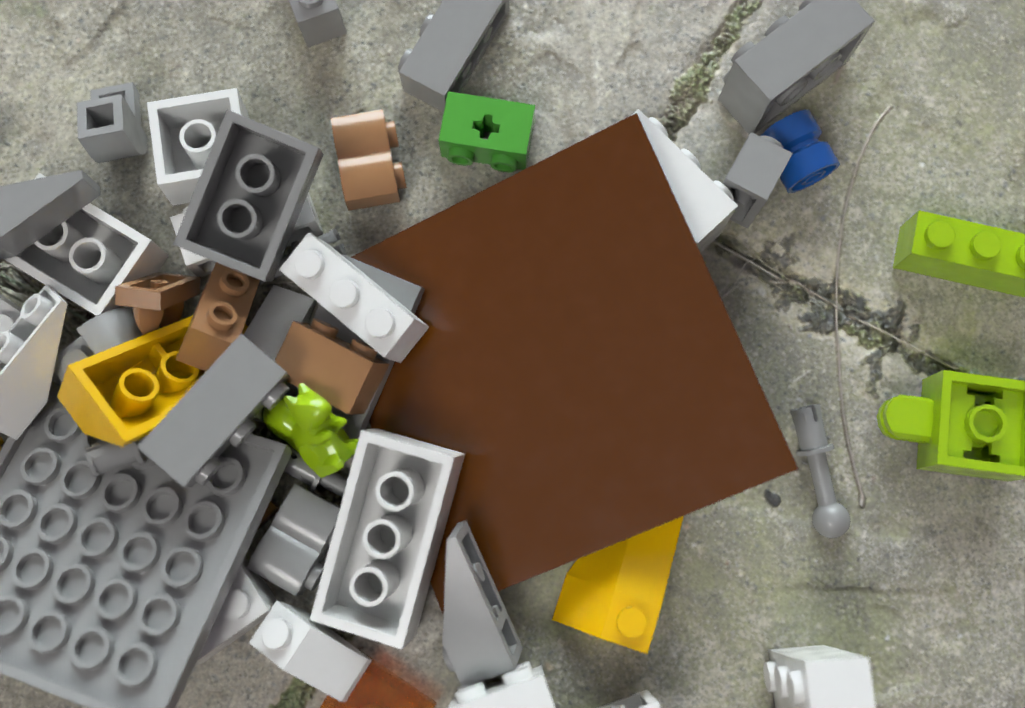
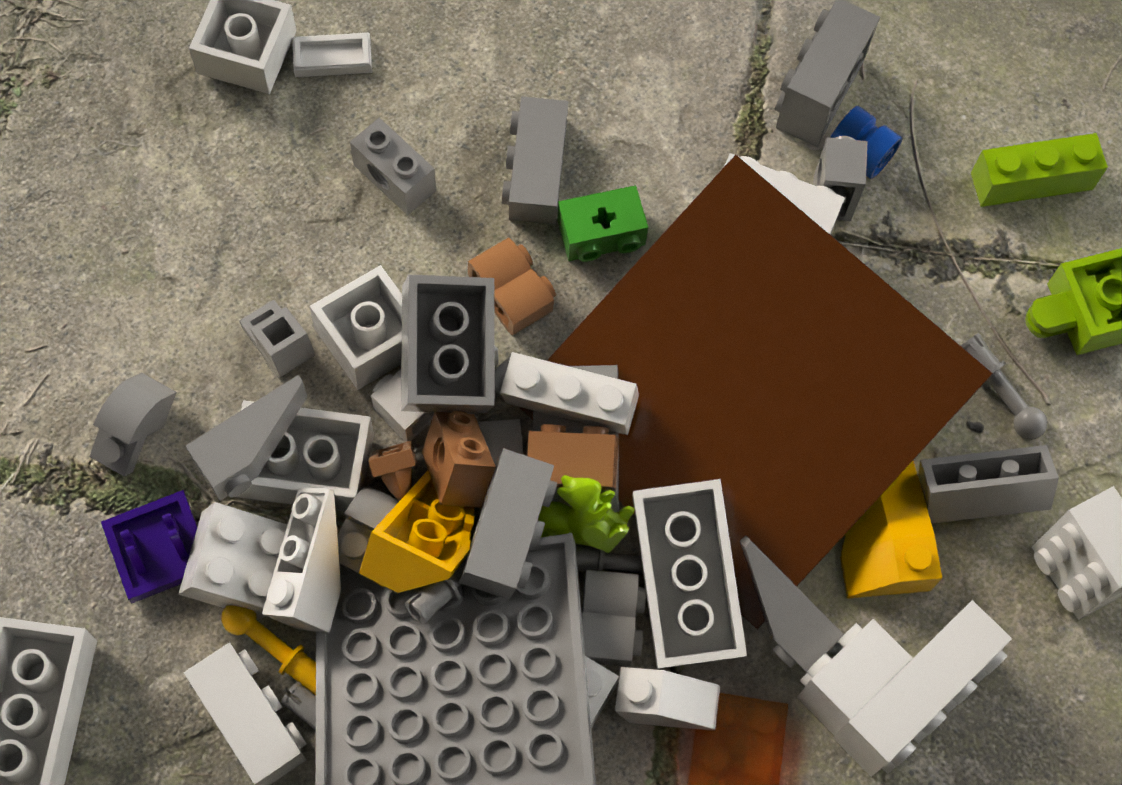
camera: 30 degrees left, 10 degrees down
none -> light grey brick [918,445,1059,524]

